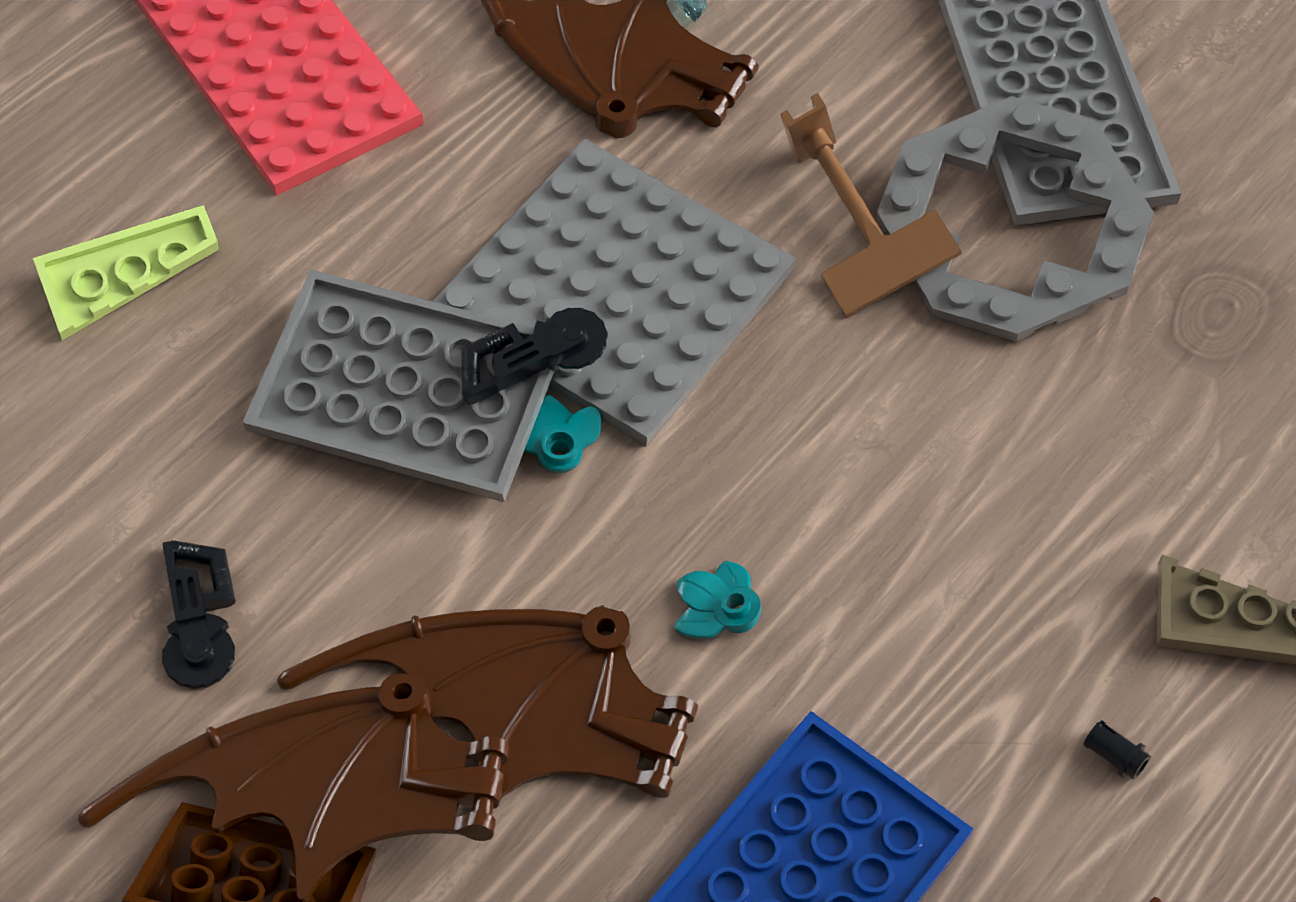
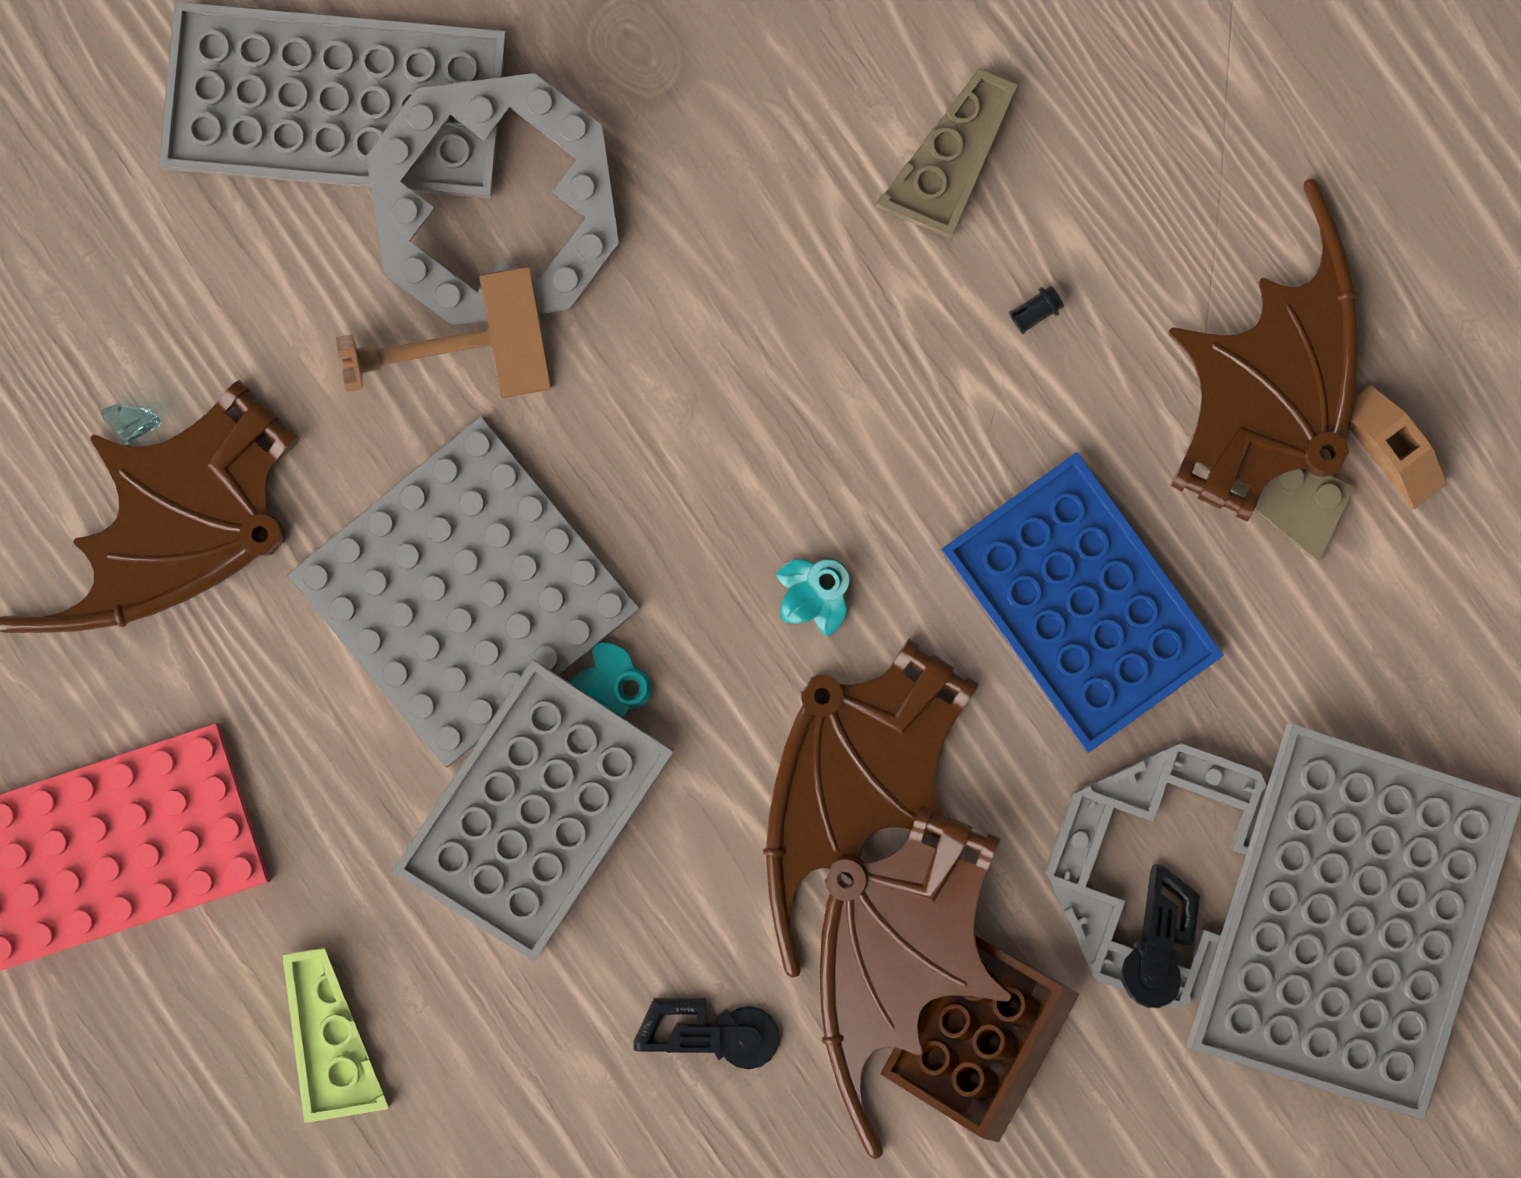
camera: 75 degrees left, 30 degrees up
black piece [461,307,608,405] -> none

